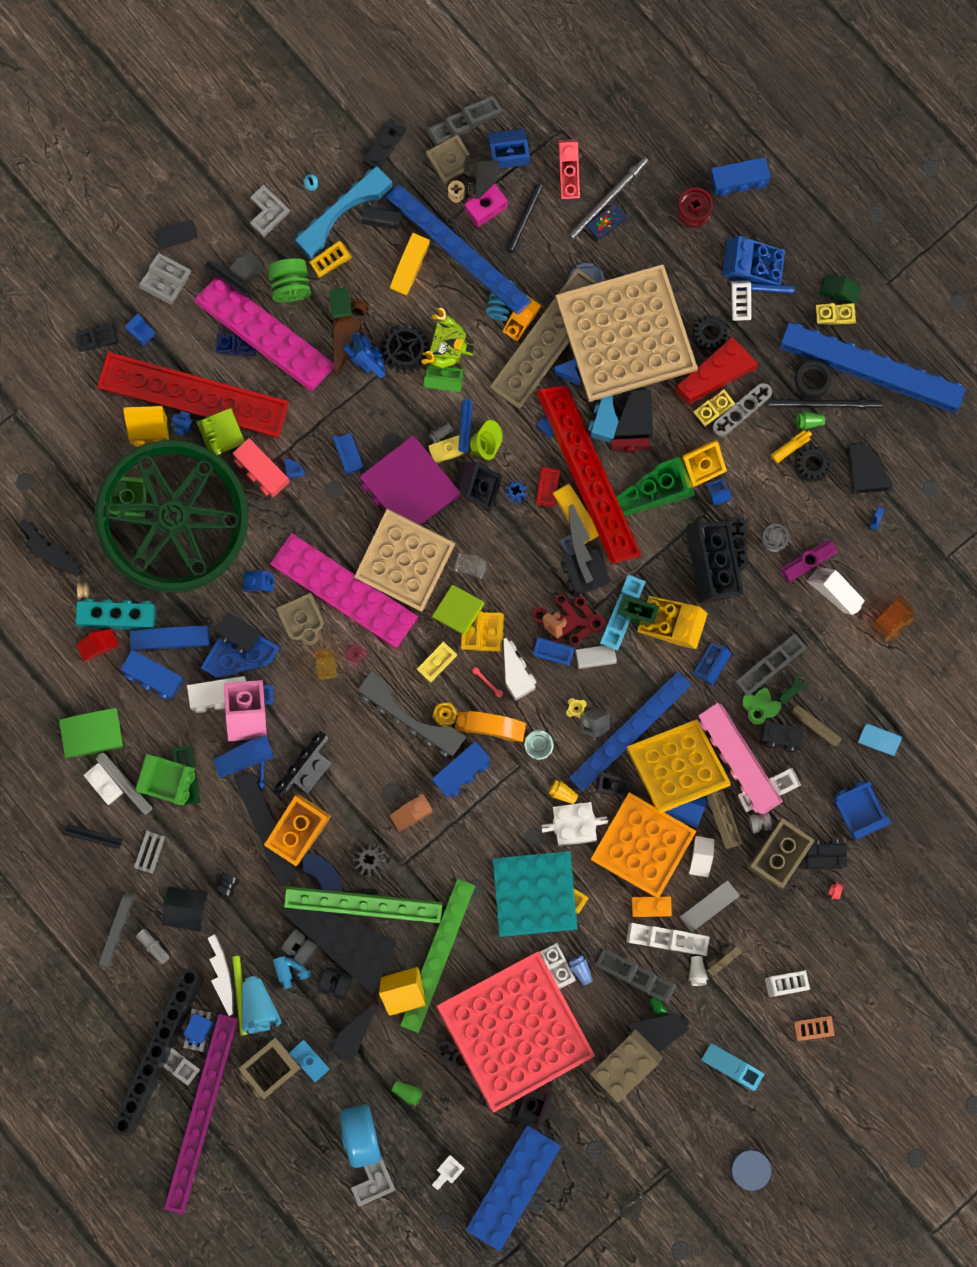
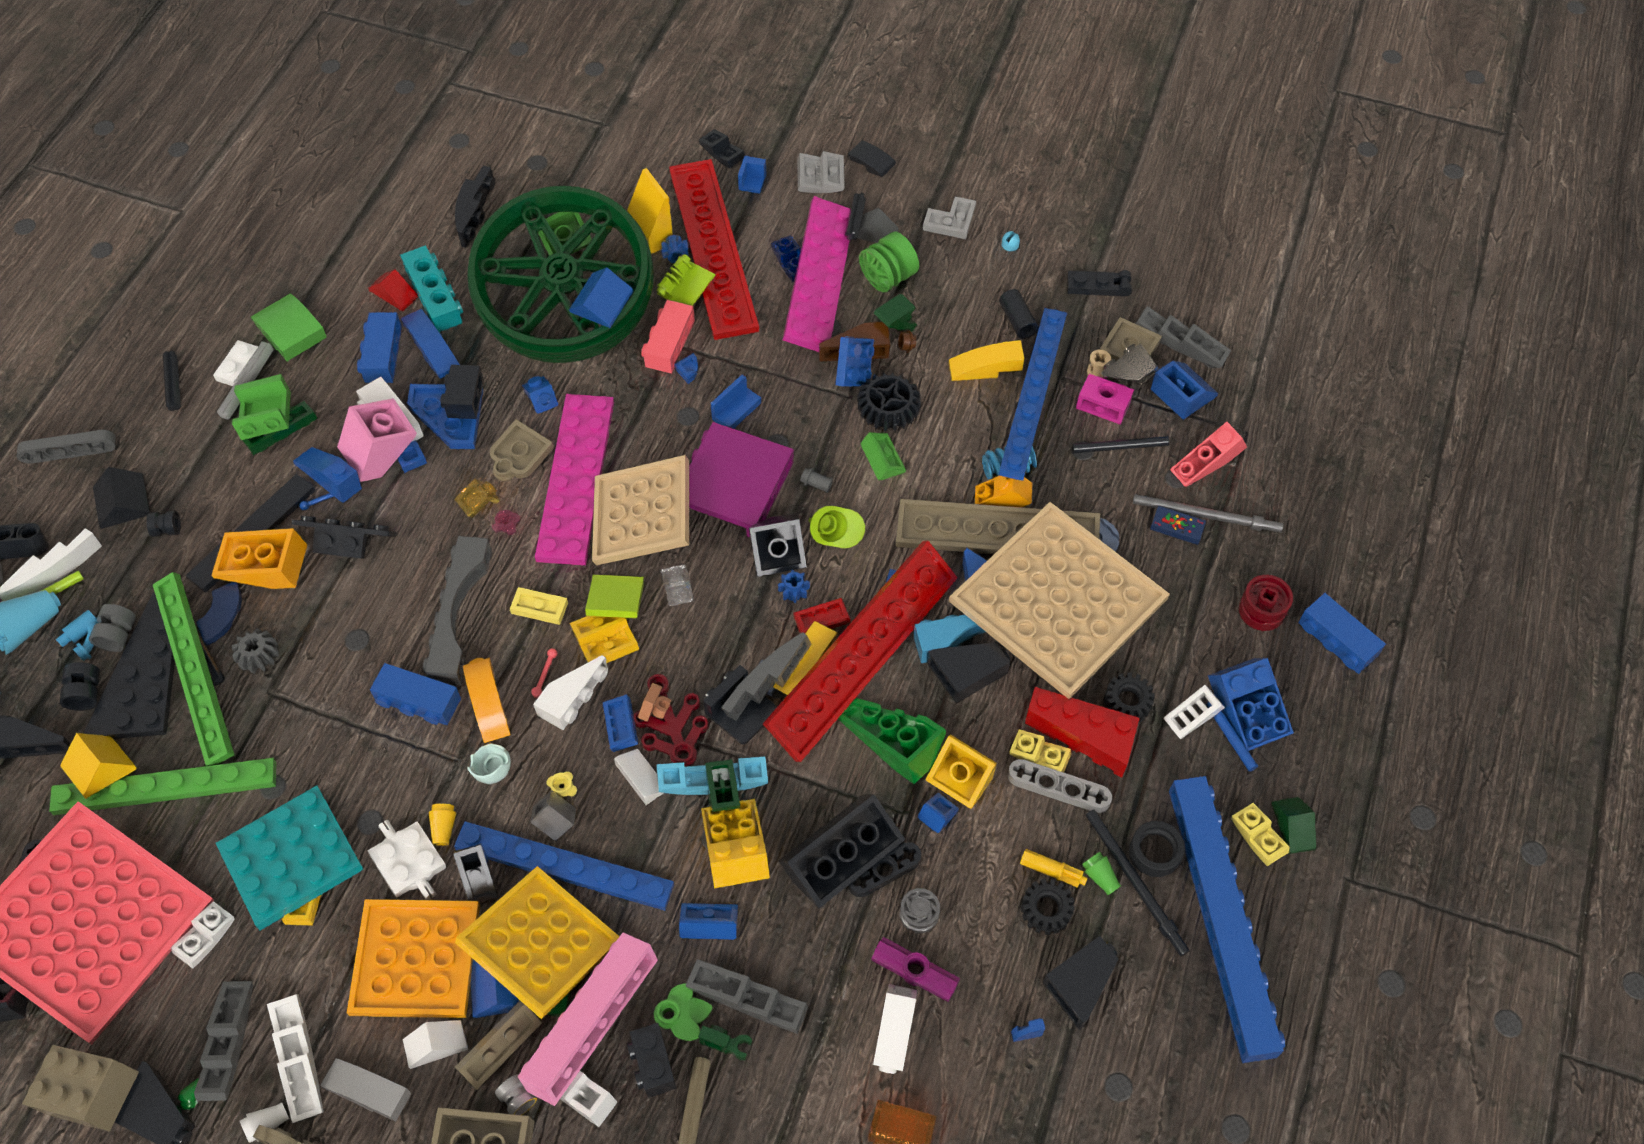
camera: 65 degrees right, 20 degrees down
tan bush [77,582,89,600] -> none
light grey tile [134,831,166,874] -> none
light grey axle [136,929,169,964] -> none
dark azure arch [295,166,393,261] -> none
yellow slope [309,241,352,278] -> none
nougat slope [390,794,433,832] -> none
torso [421,308,475,368] -> none
light yellow plate [428,435,470,464] -> none
yellow plate [433,702,457,726] -> none
blue axle [458,399,472,453] -> none
medium blue cone [569,955,593,986] -> none
dark red plate [610,438,650,453] -> none
light orange plate [632,897,672,917] -> none
none -> blue slope [569,267,633,328]

